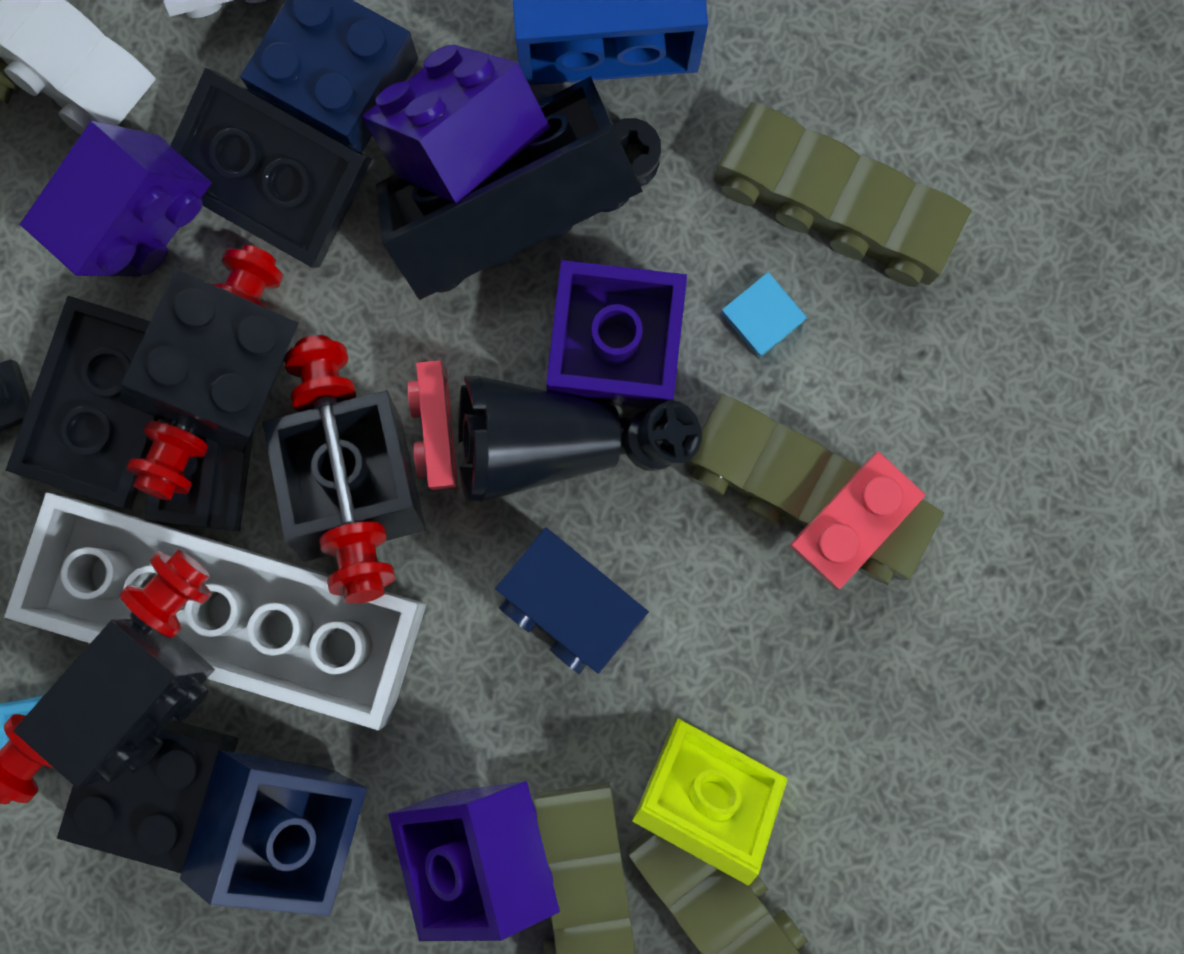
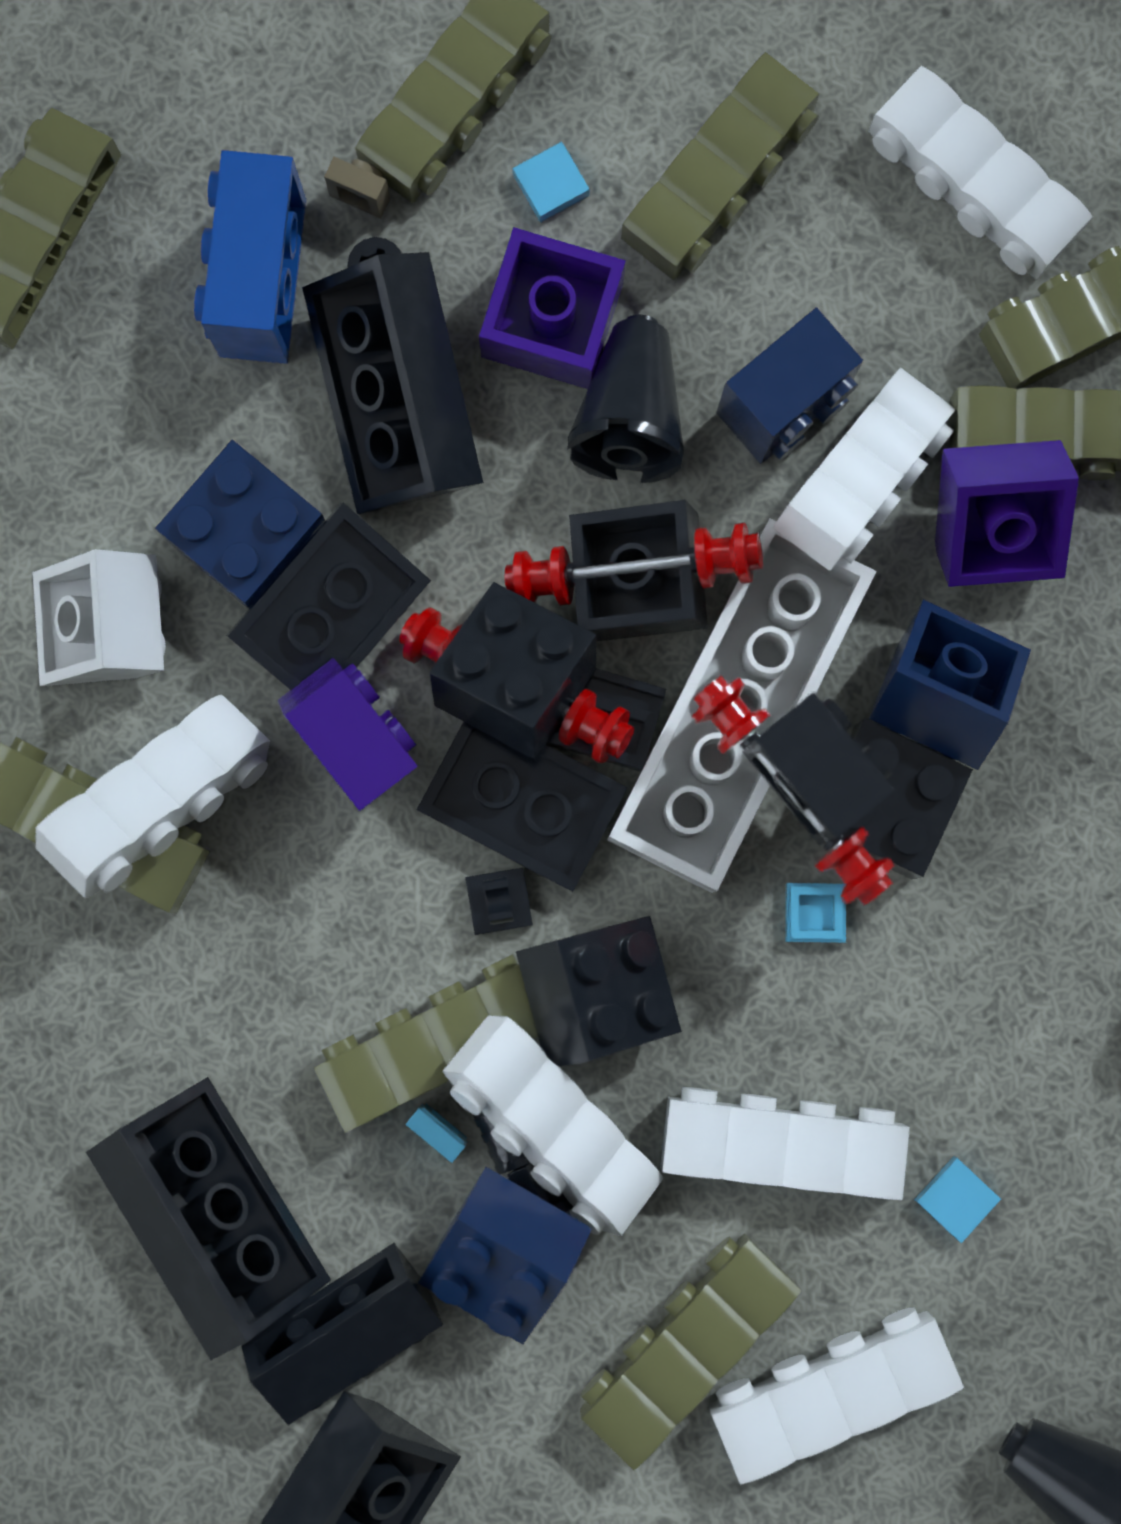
camera: 80 degrees left, 0 degrees up
dark purple brick [361,44,550,203] -> none
coral plate [408,360,459,492] -> none
black wheel [623,401,702,471] -> none
neon yellow tile [632,718,788,886] -> none
coral plate [788,451,926,590] -> none
none -> dark tan plate [324,157,390,219]
none -> white brick [773,367,956,571]
none -> white brick [869,66,1093,279]

